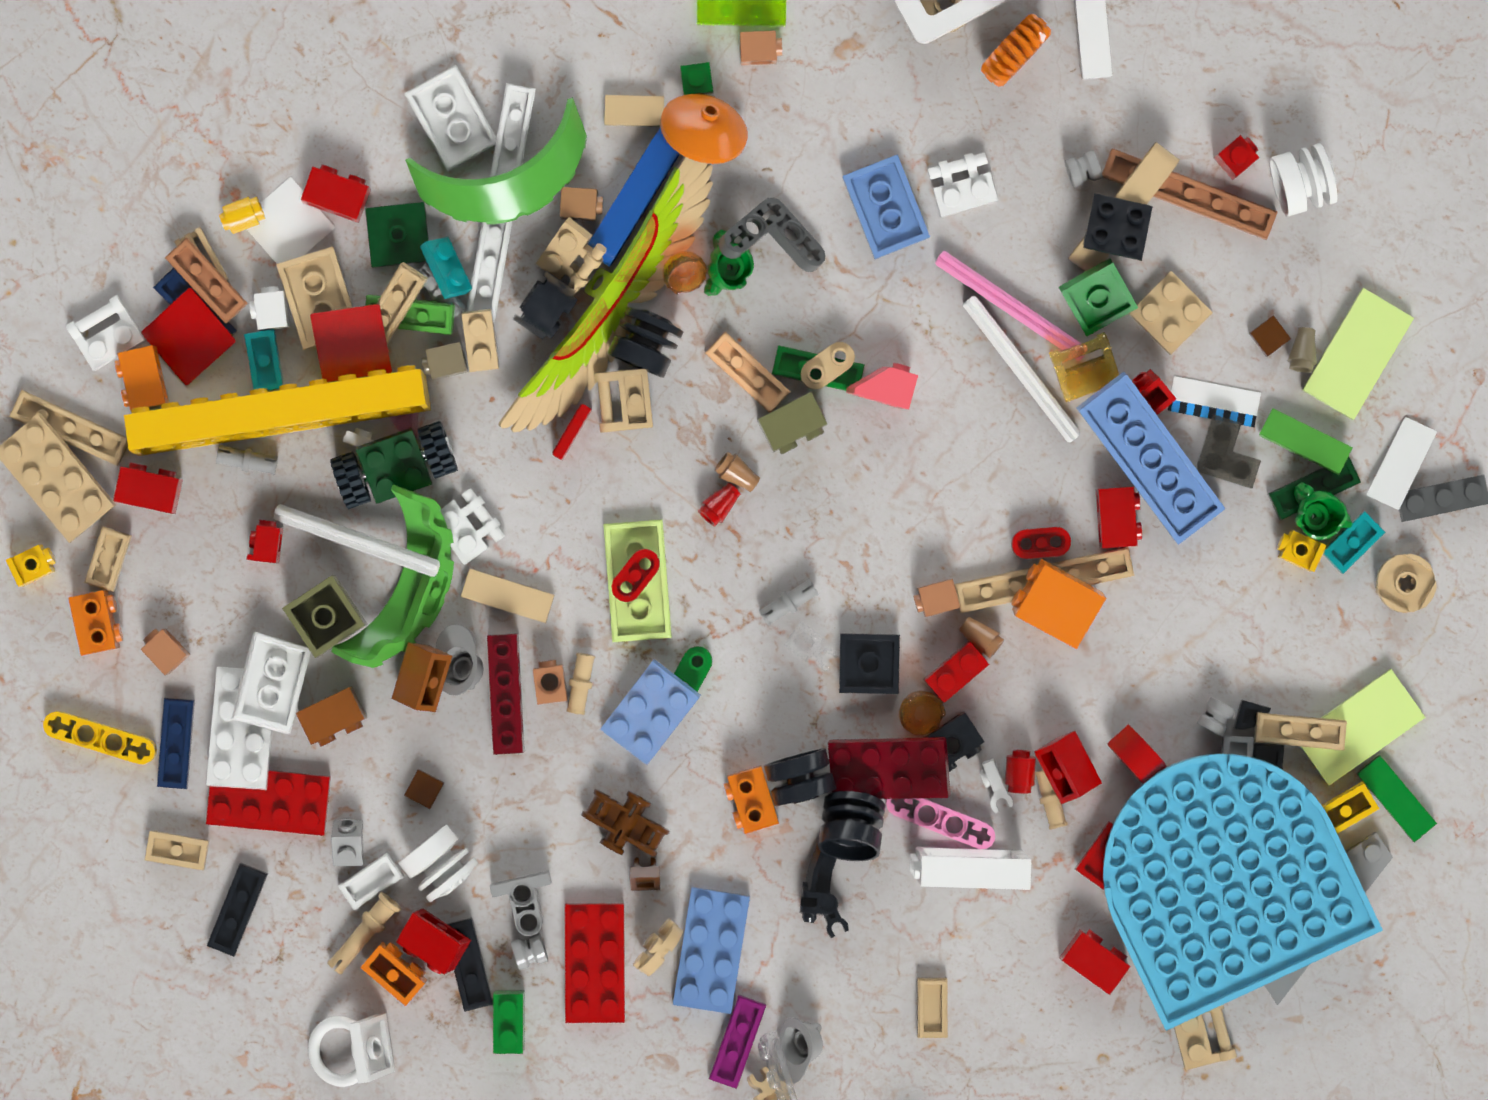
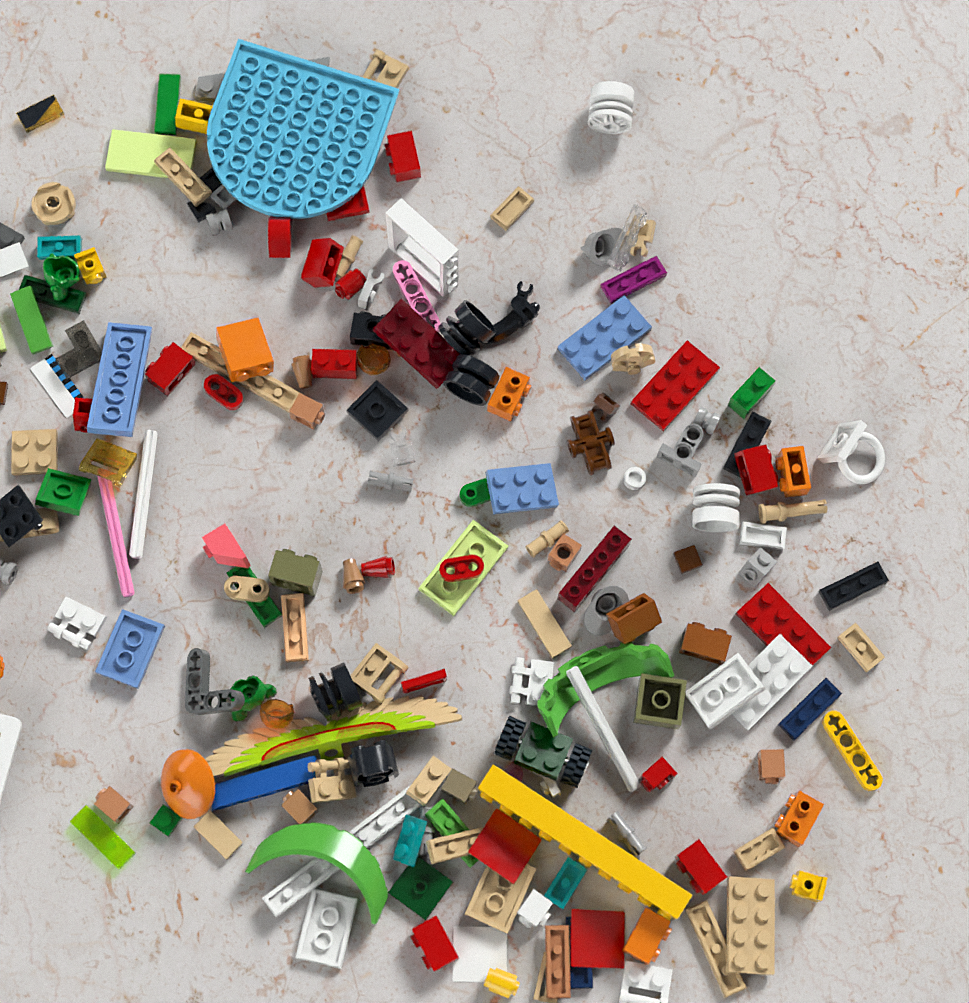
camera: 145 degrees left, 15 degrees down
none -> white tile [624,467,646,490]

